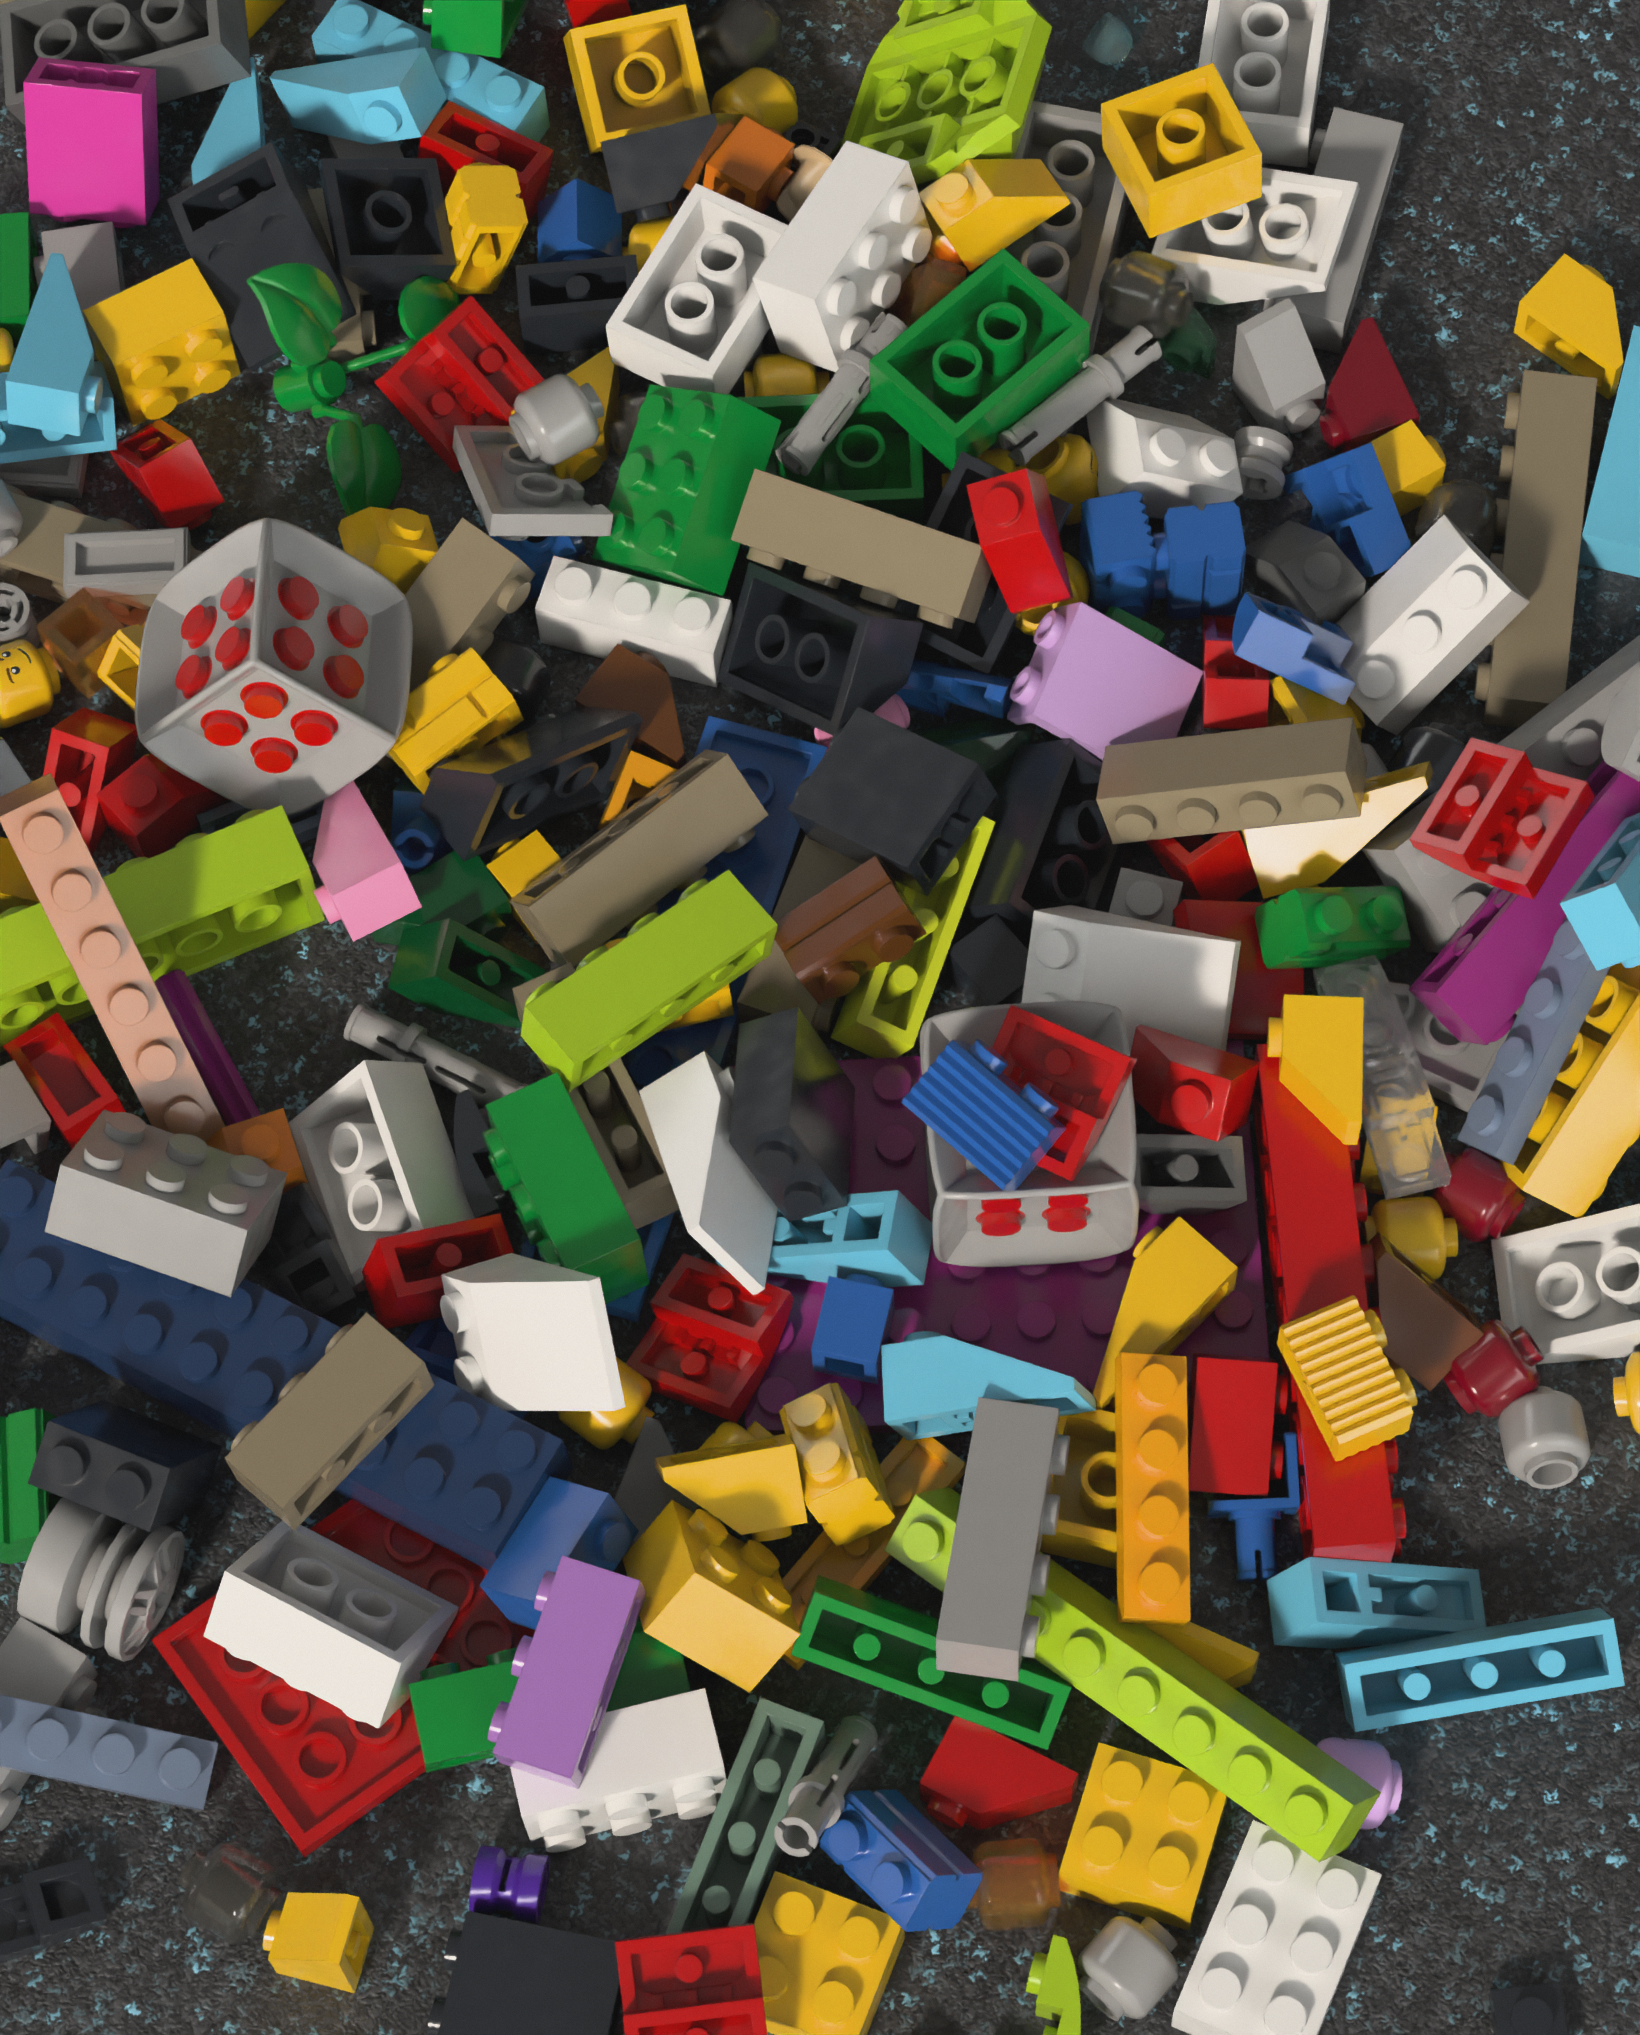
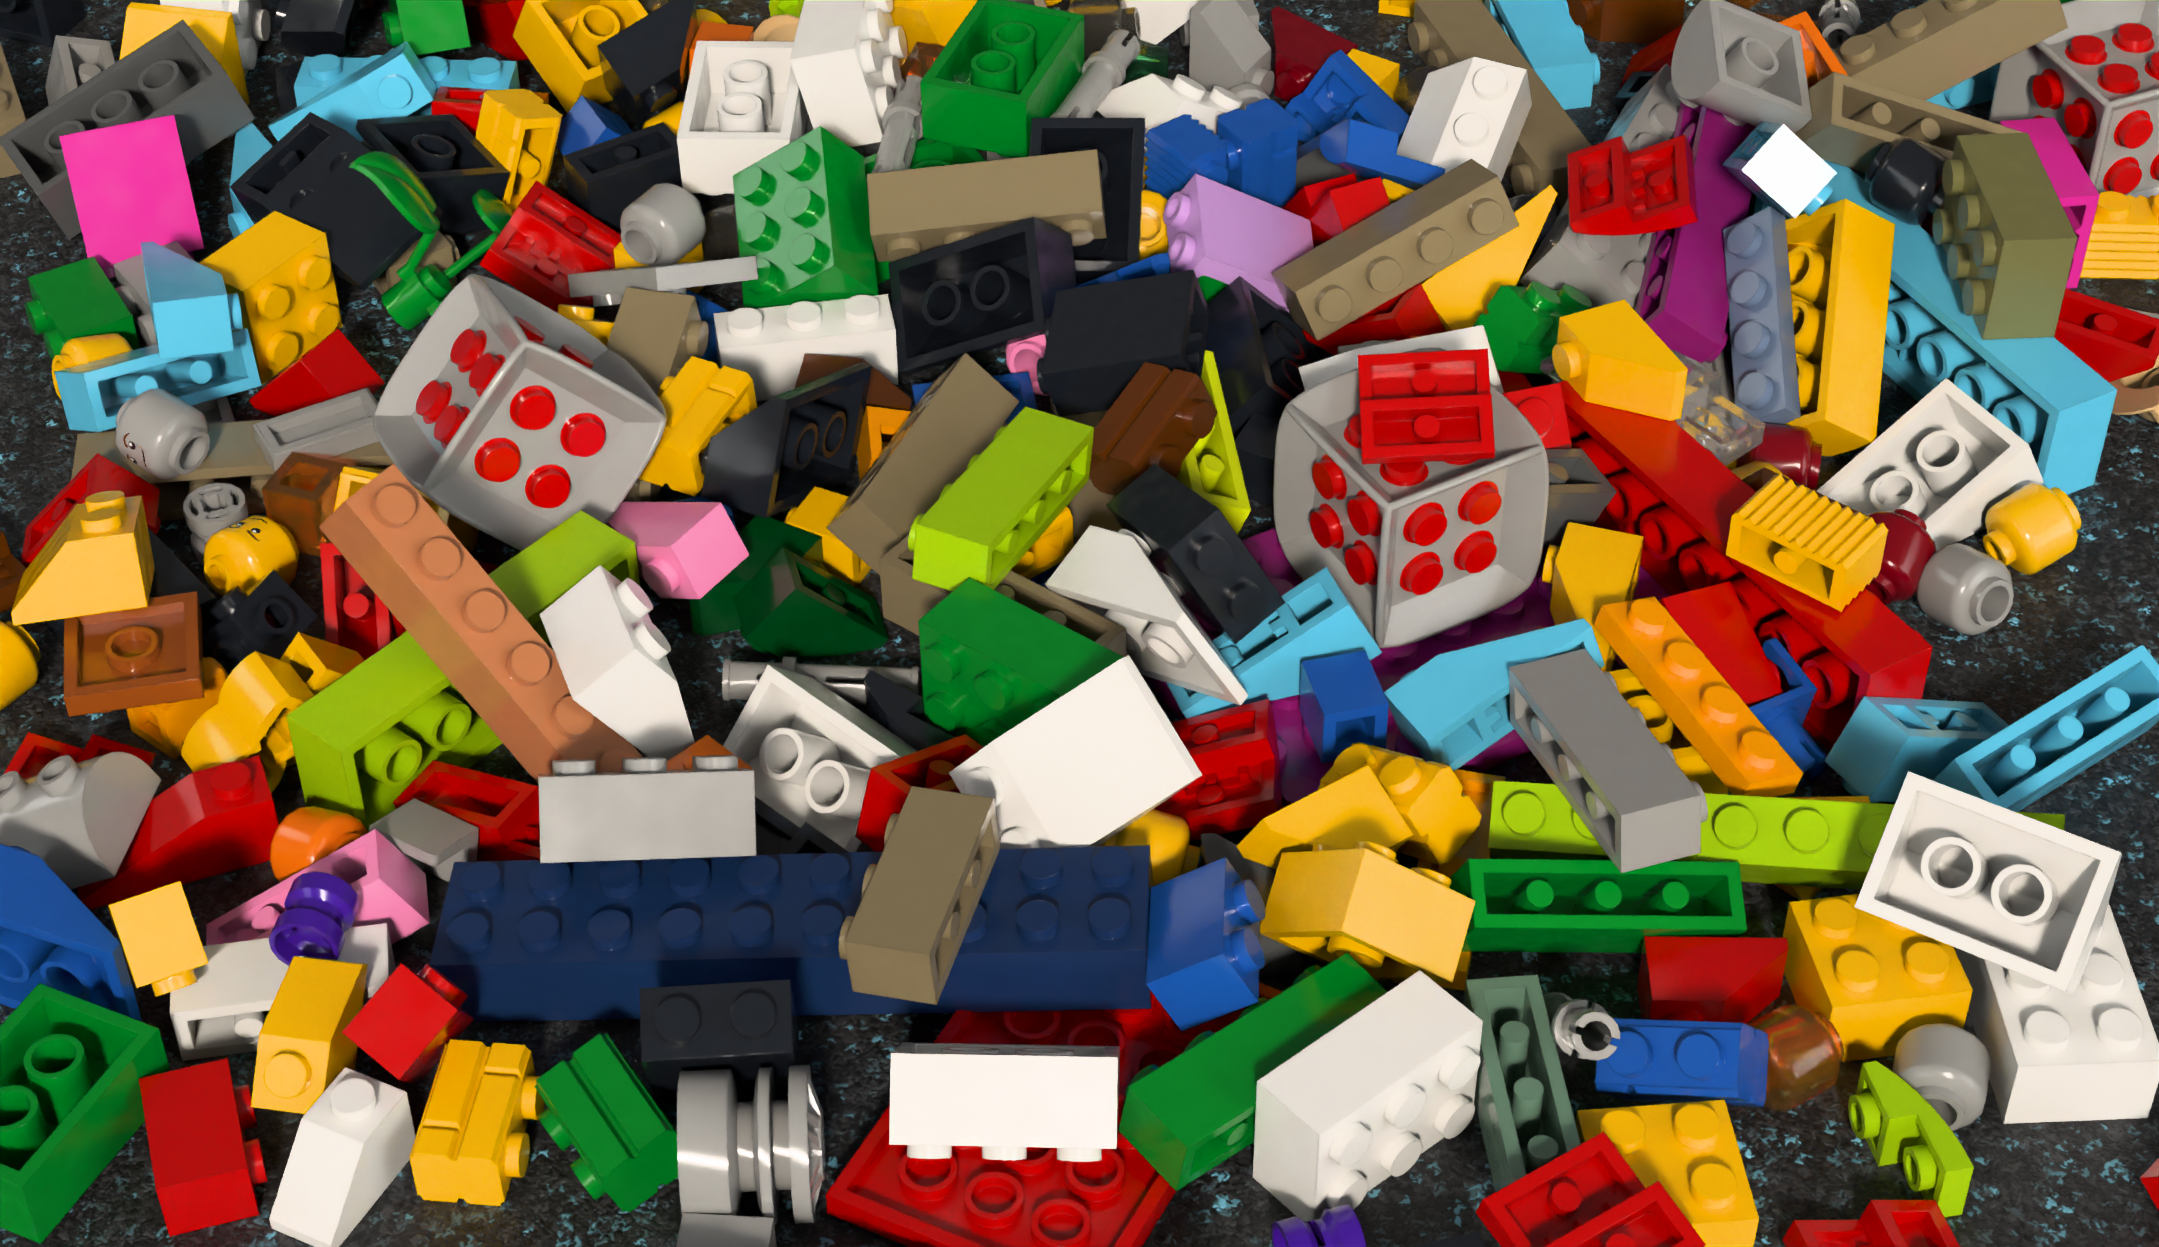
camera: 30 degrees left, 25 degrees down
medium lavender brick [488,1555,647,1789] -> none
blue brick [901,1039,1067,1191] -> none
red slope [966,468,1074,614] -> none
none -> white slope [539,565,695,761]
none -> white slope [1854,771,2122,993]

